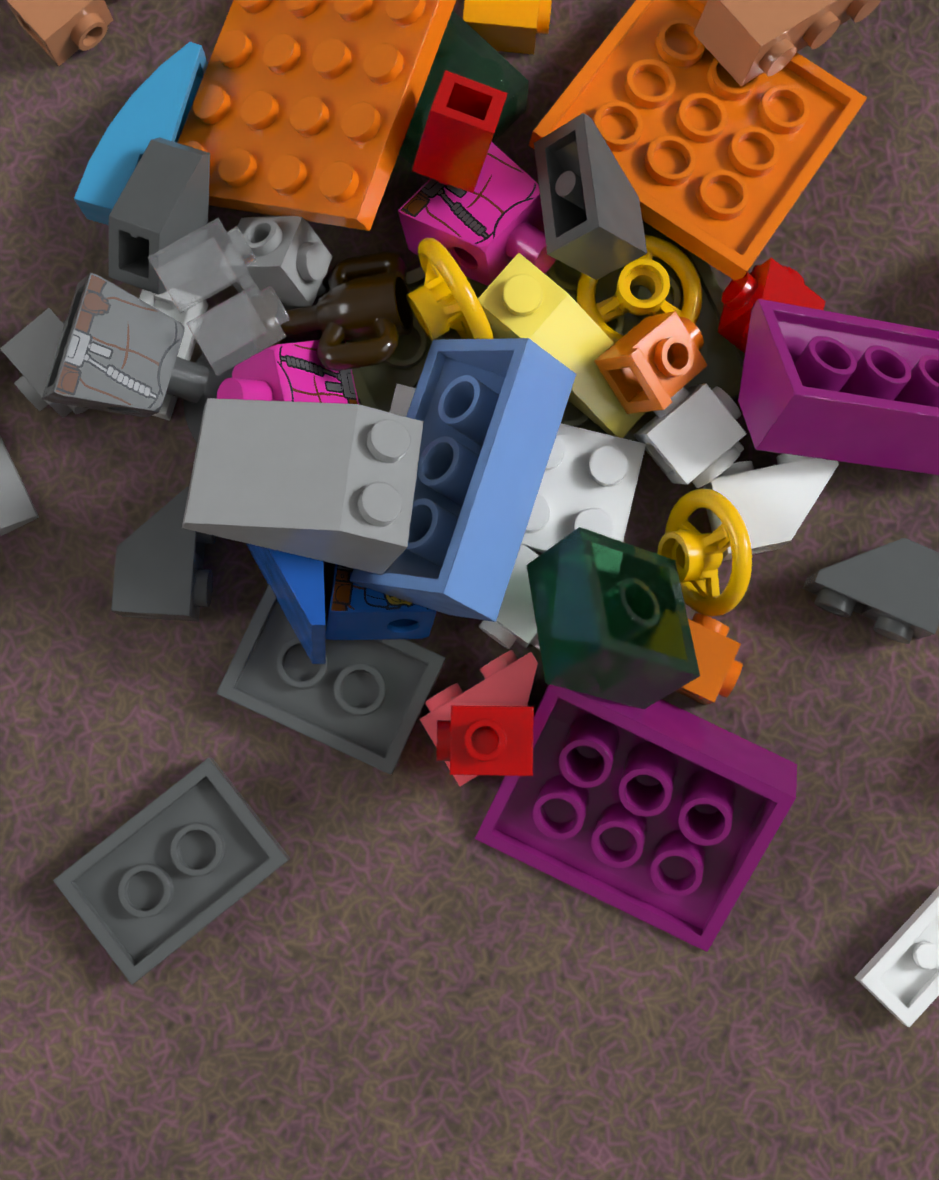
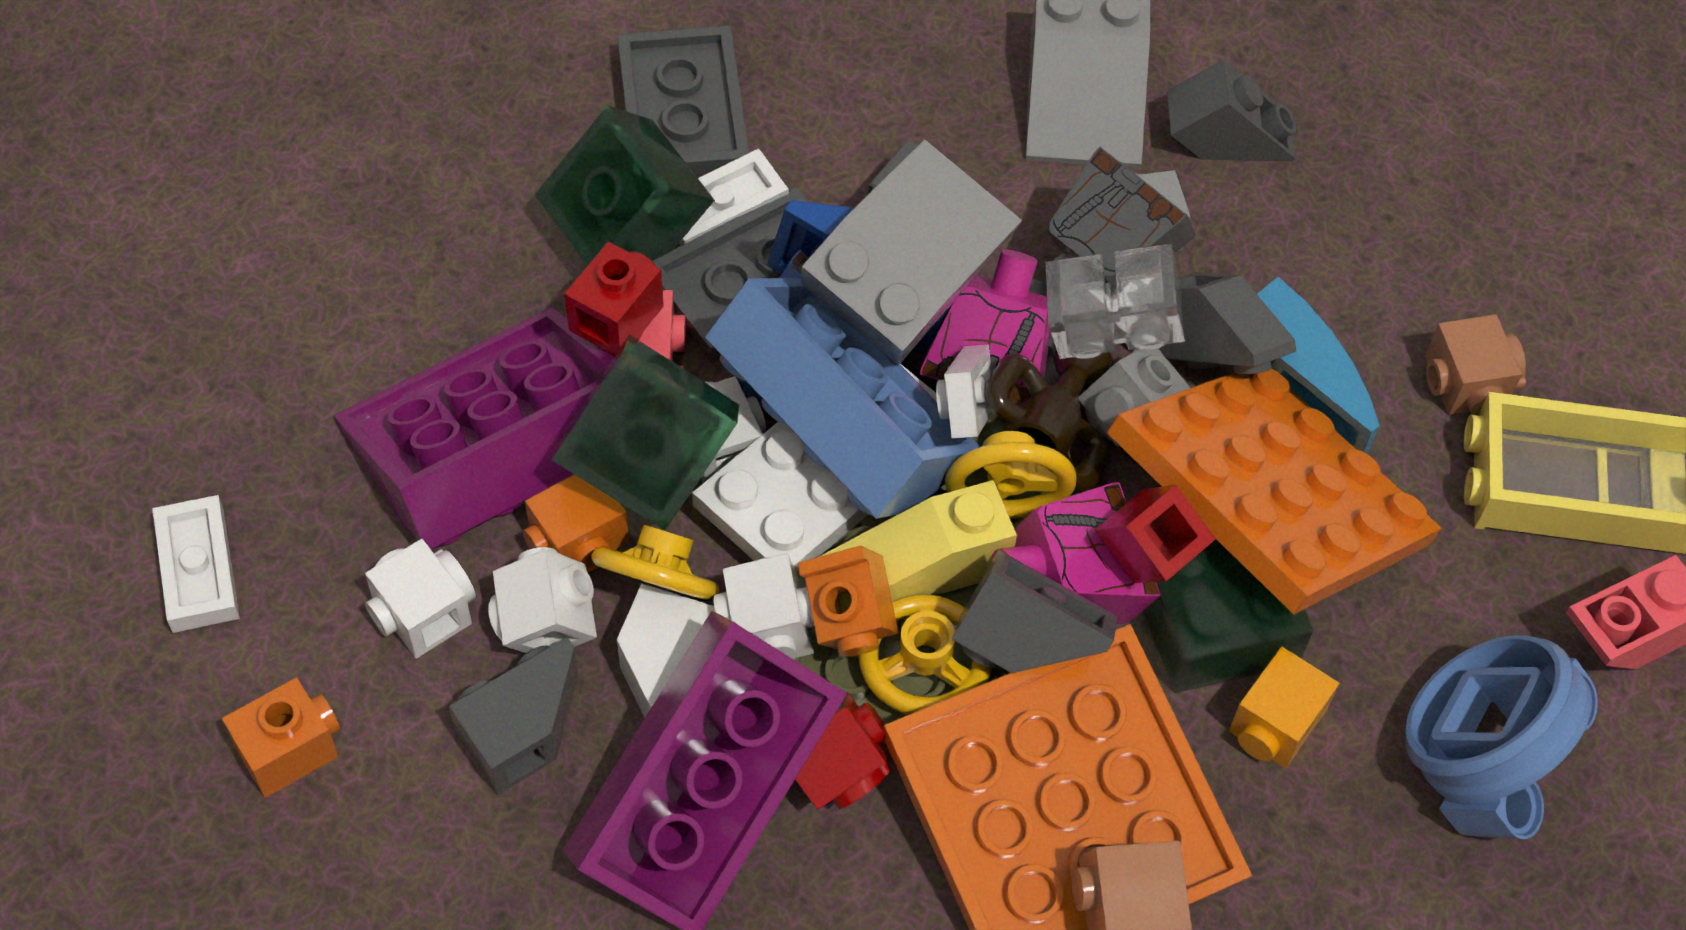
camera: 120 degrees right, 25 degrees down
none -> white brick [365,539,476,658]
none -> white brick [488,547,597,653]
none -> clear green brick [535,105,715,266]
none -> white plate [656,148,789,246]
none -> white plate [936,344,993,438]

